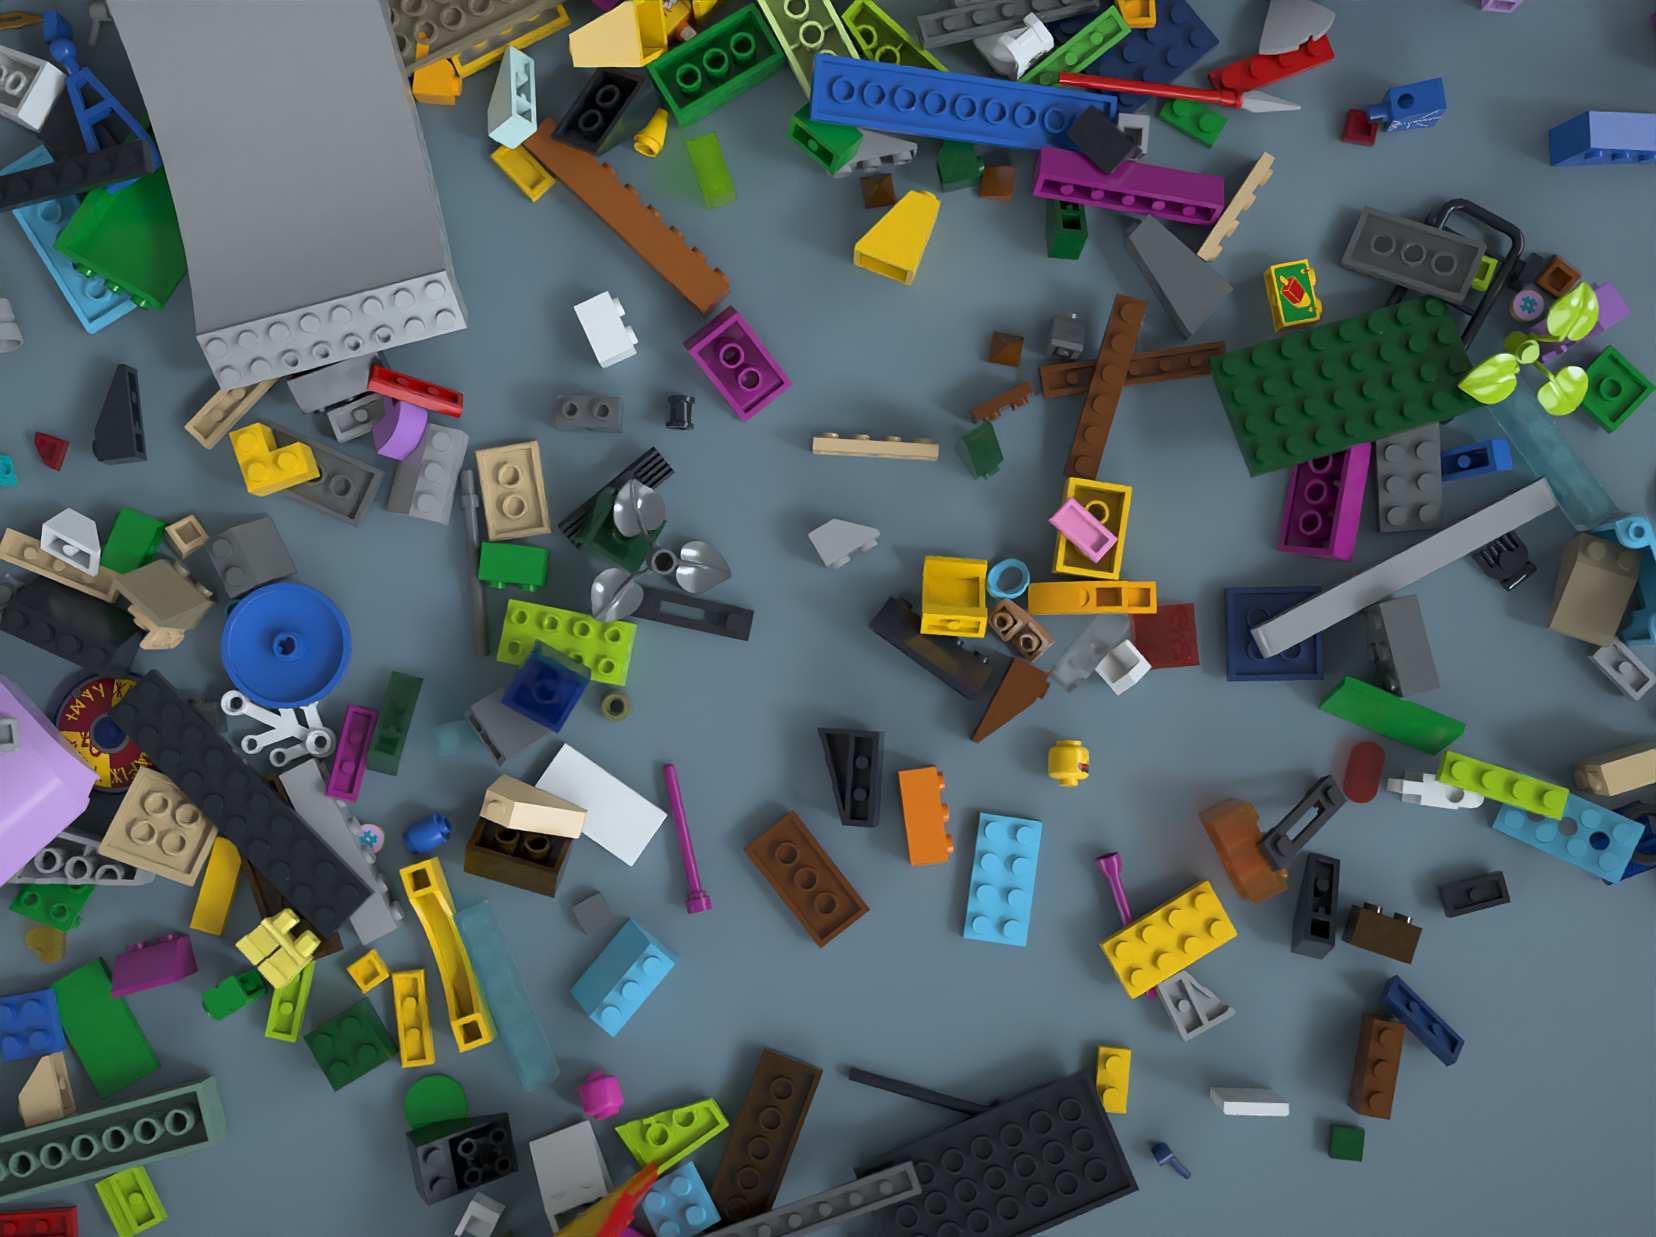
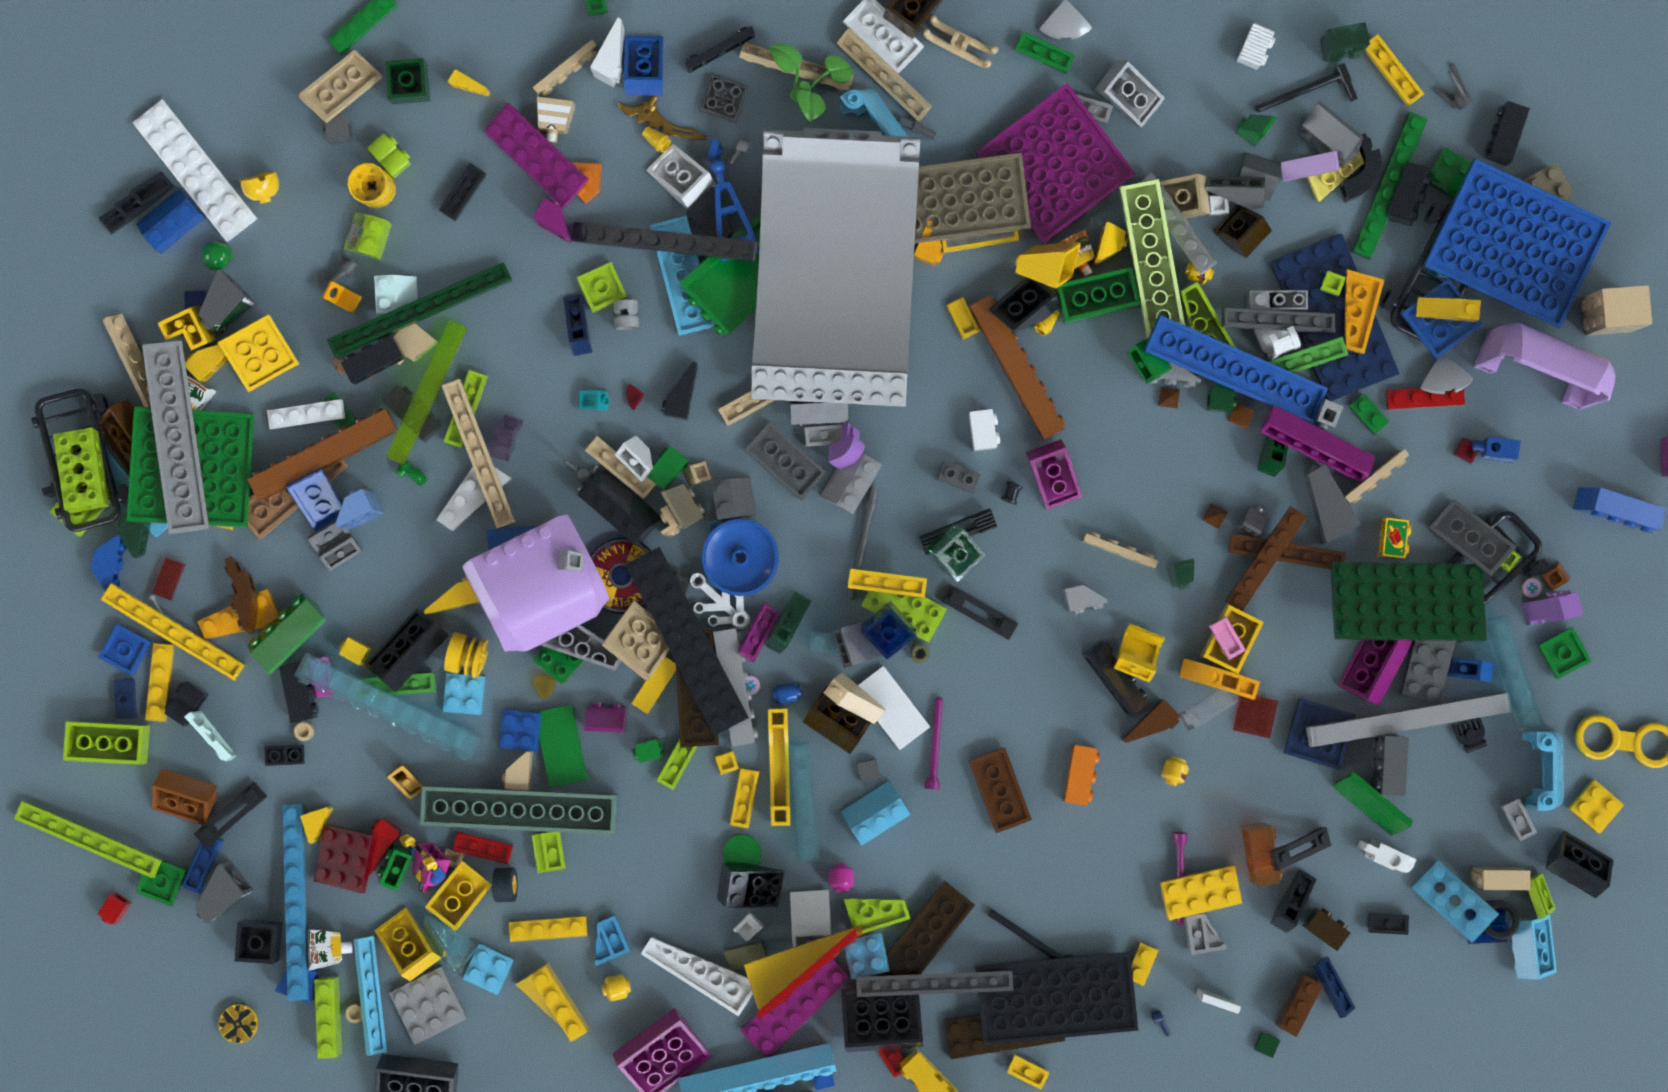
camera: 15 degrees right, 0 degrees up
yellow brick [229,422,320,497] -> none
light yellow hips [235,908,320,989] -> none
dark green brick [303,997,399,1092] -> none
red tile [367,365,463,418] -> none
tan tile [475,441,553,543] -> none
green brick [478,542,550,592] -> none
light aqua slope [487,45,537,150] -> none
dark grey plant [590,479,732,622] -> none
clear neon green brick [685,132,737,210] -> none
black wedge [817,727,885,828] -> none
yellow slope [853,190,941,286] -> none
medium azure plate [963,812,1043,947] -> none
reddish brown plate [970,381,1034,425] -> none
medium azure piece [985,559,1030,600] -> none
medium nougat slope [987,598,1055,663] -> none
red piece [1058,71,1301,113] -> none
black panel [1066,104,1143,175] -> none
white panel [1094,639,1152,695] -> none
clear red tile [1343,741,1385,804] -> none
lime plate [1435,750,1569,820] -> none
lime plant [1457,280,1599,416] -> none
dark tan slope [1547,533,1643,648] -> none
none -> yellow plate [848,569,927,598]

